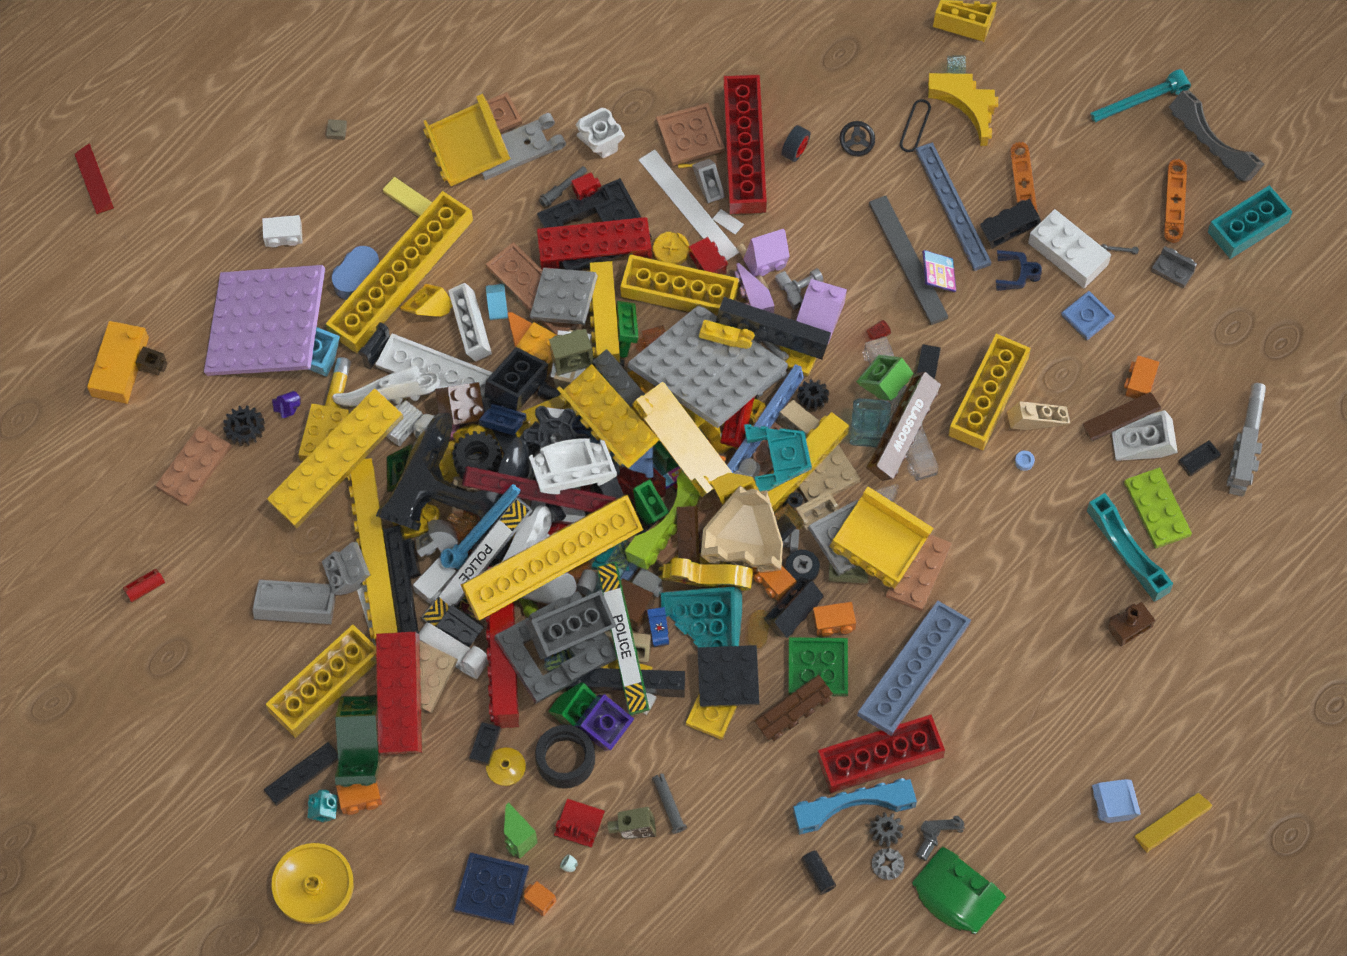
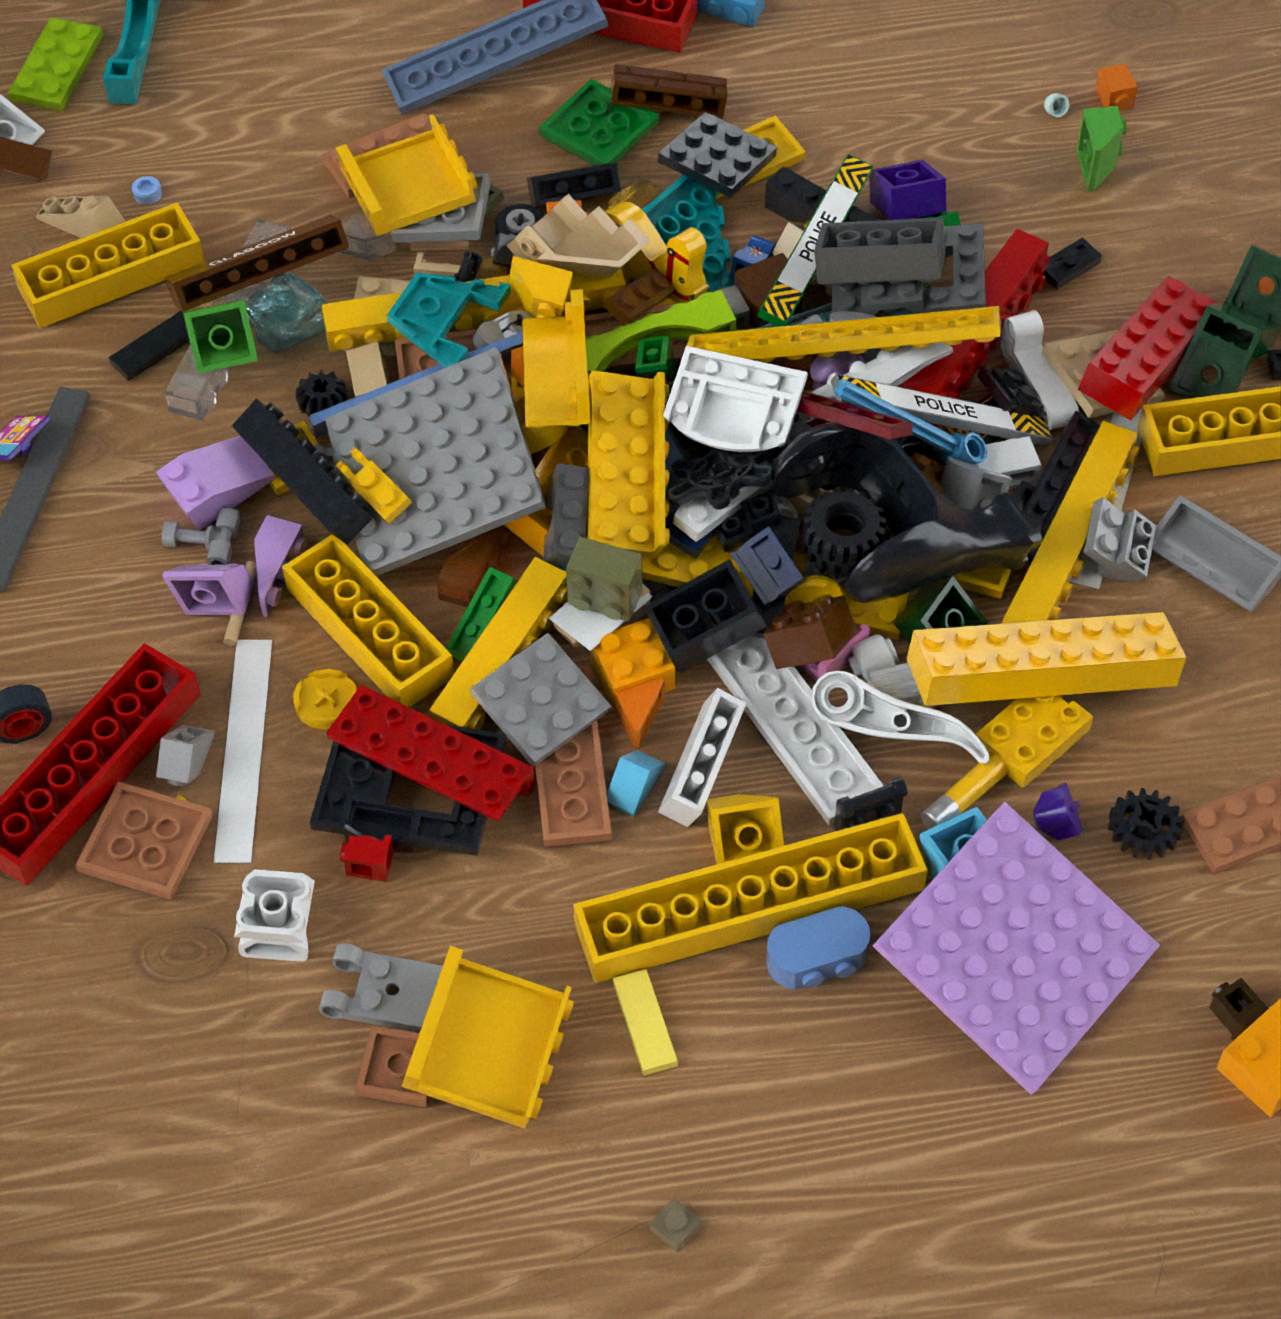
camera: 145 degrees left, 10 degrees down
white brick [262,215,303,247] -> none
dark blue plate [454,852,529,926] -> none
yellow dish [486,747,526,786] -> none
black tyre [535,725,595,789] -> none
dark grey pin [539,166,587,208] -> none
red hinge [554,799,605,848] -> none
olive torso [608,807,656,839] -> none
dark grey pin [652,774,687,834] -> none
red brick [689,237,728,275] -> none
white sticker [713,209,744,234] -> none
orange brick [813,602,856,637] -> none
clear red piece [866,320,891,344] -> none

